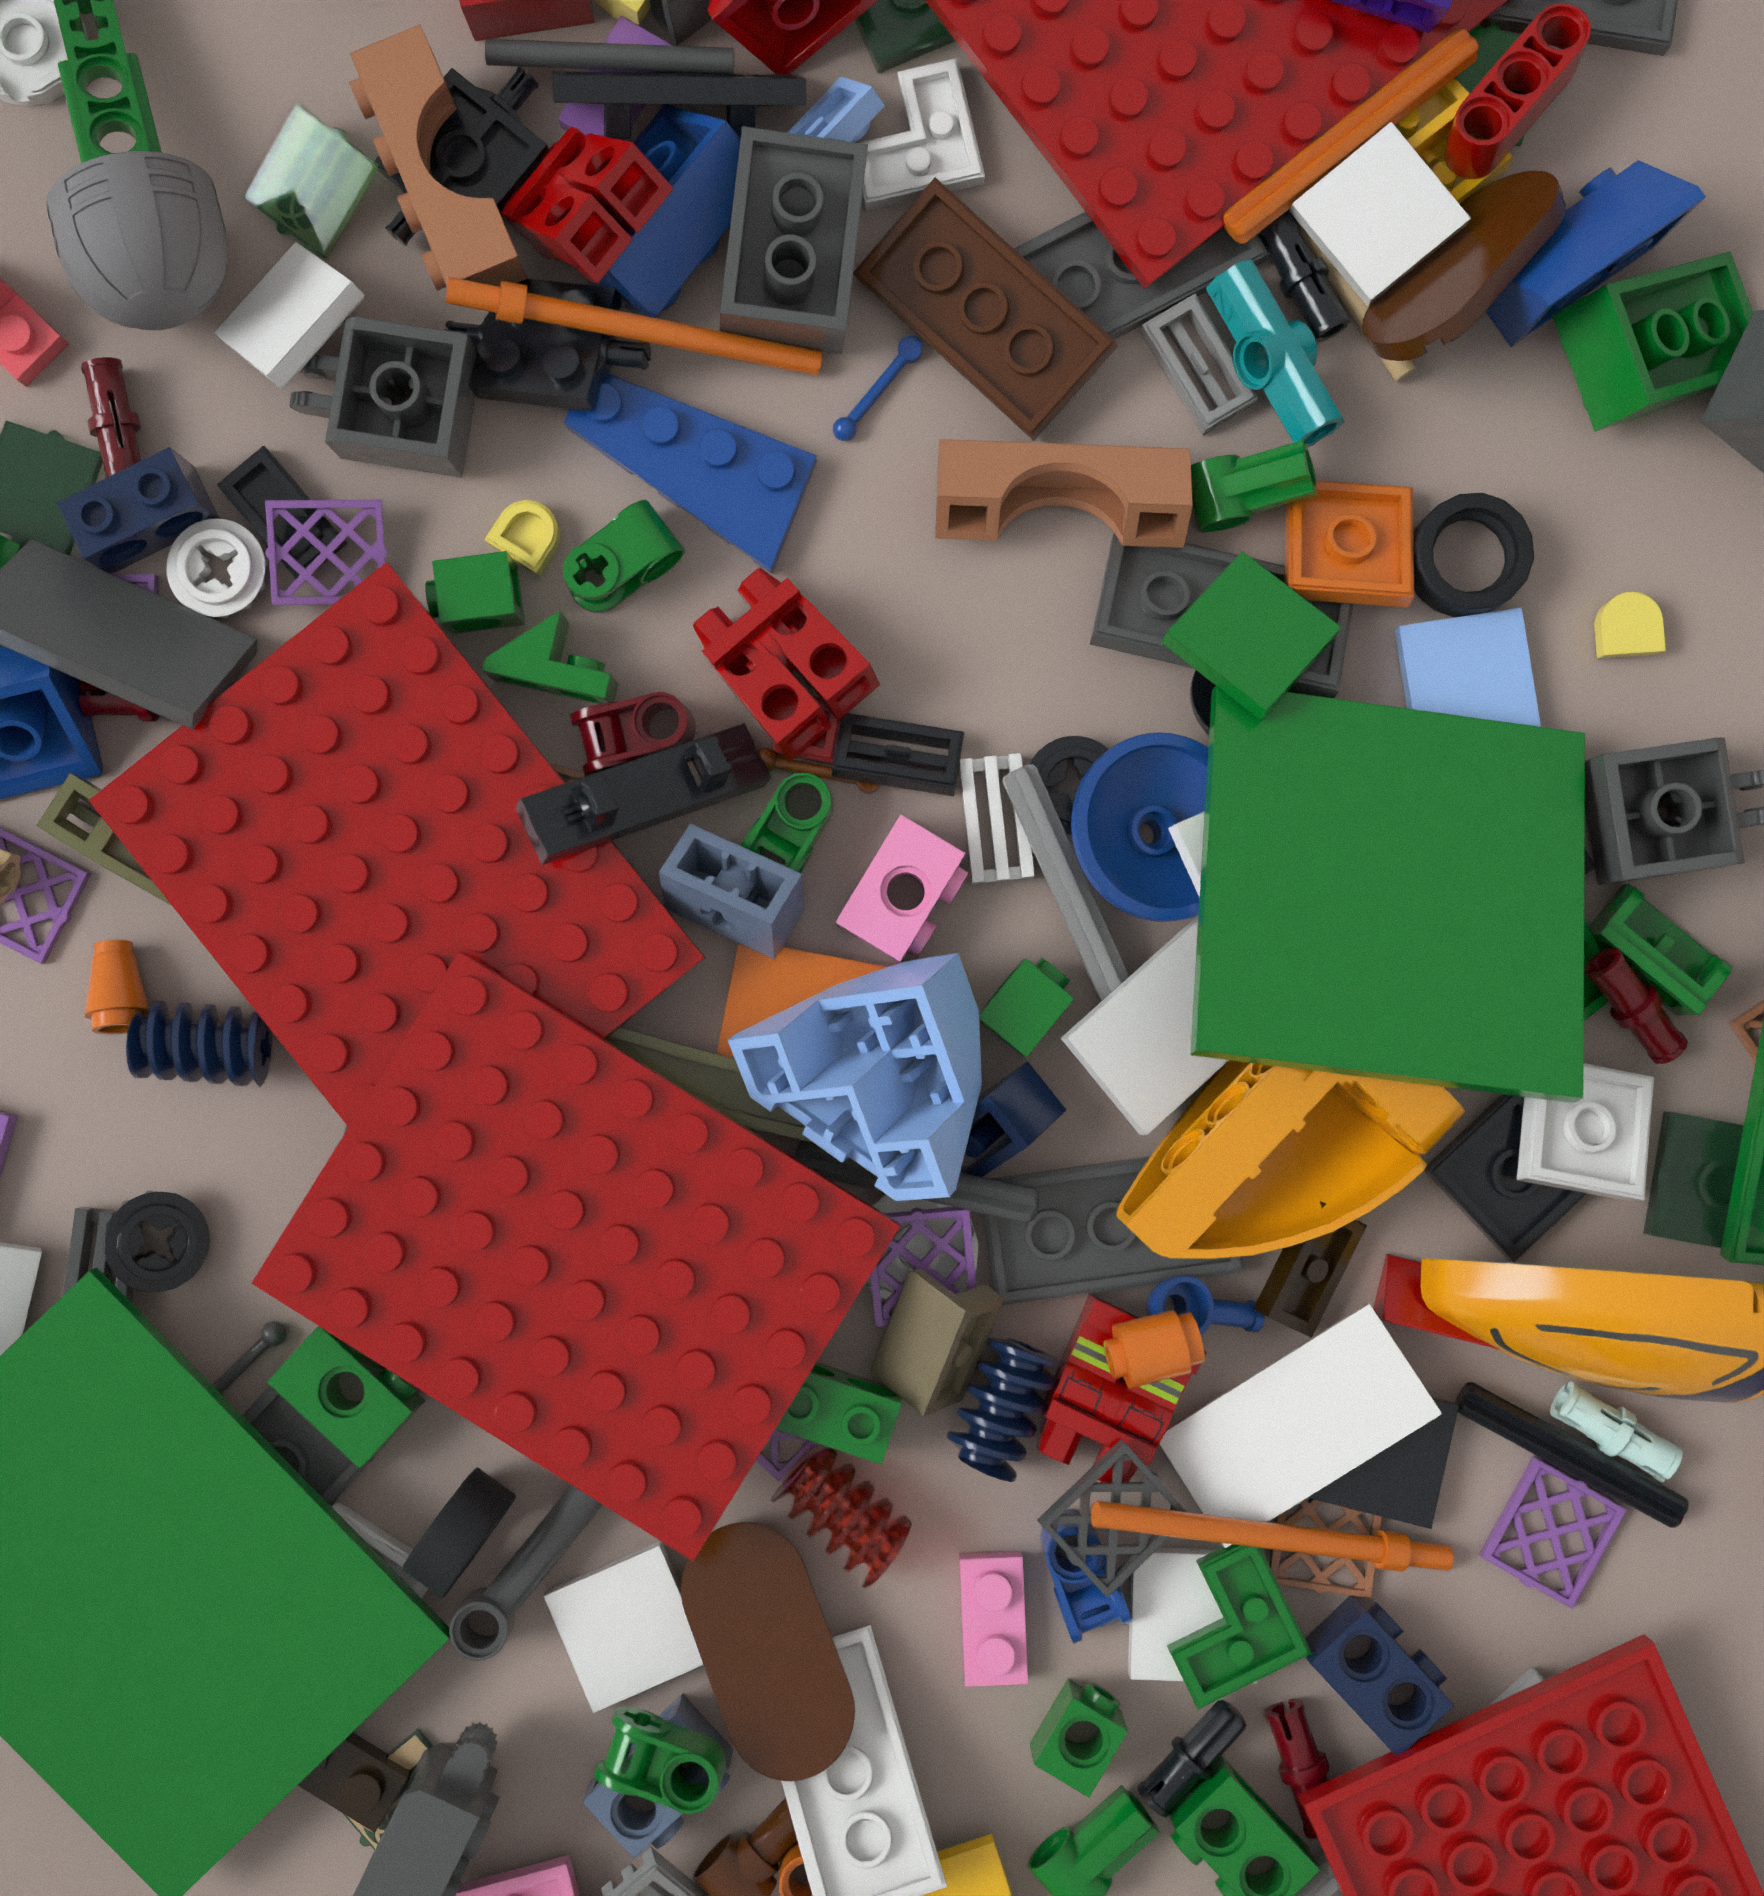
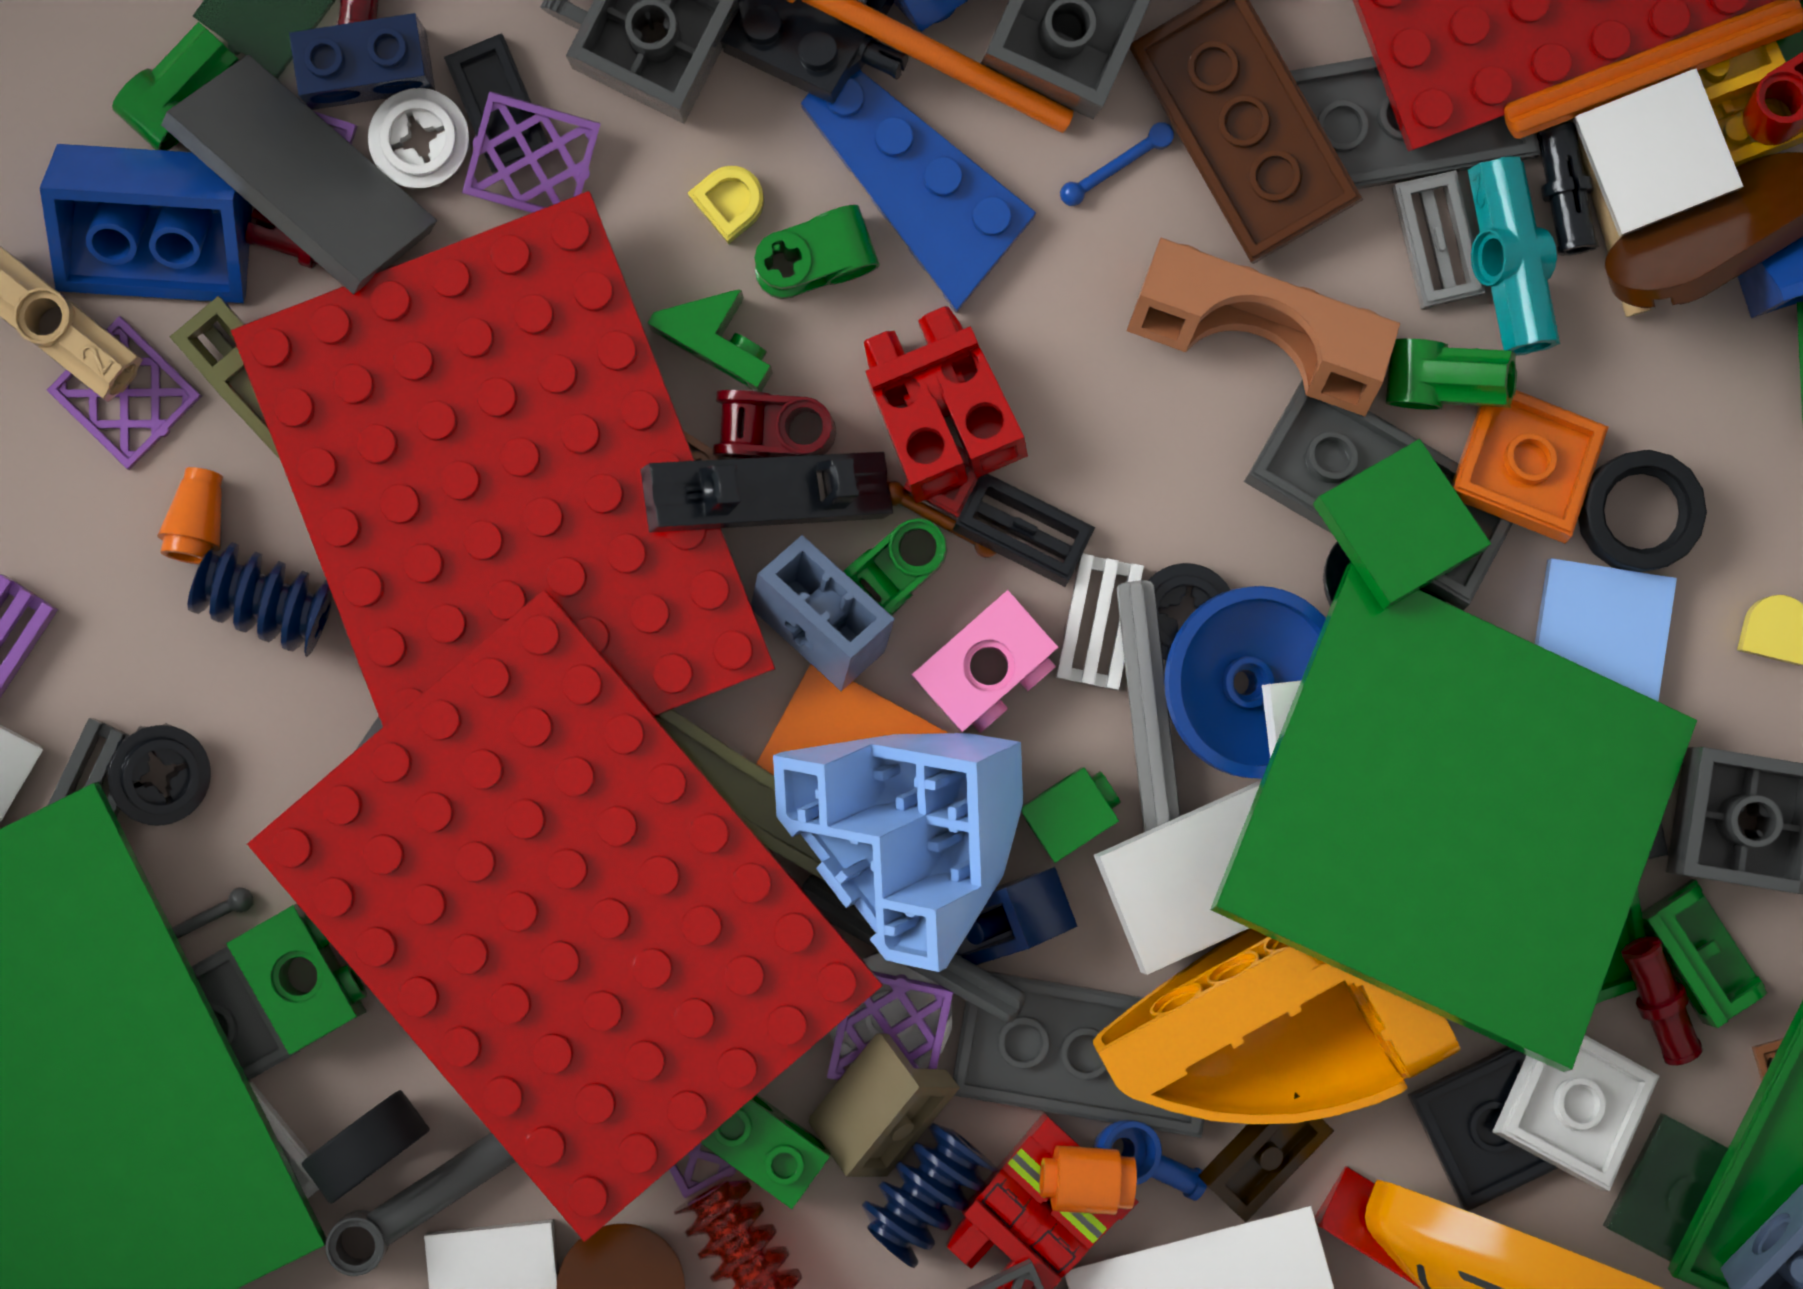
camera: 15 degrees right, 0 degrees up
green brick [425,551,525,634] -> none

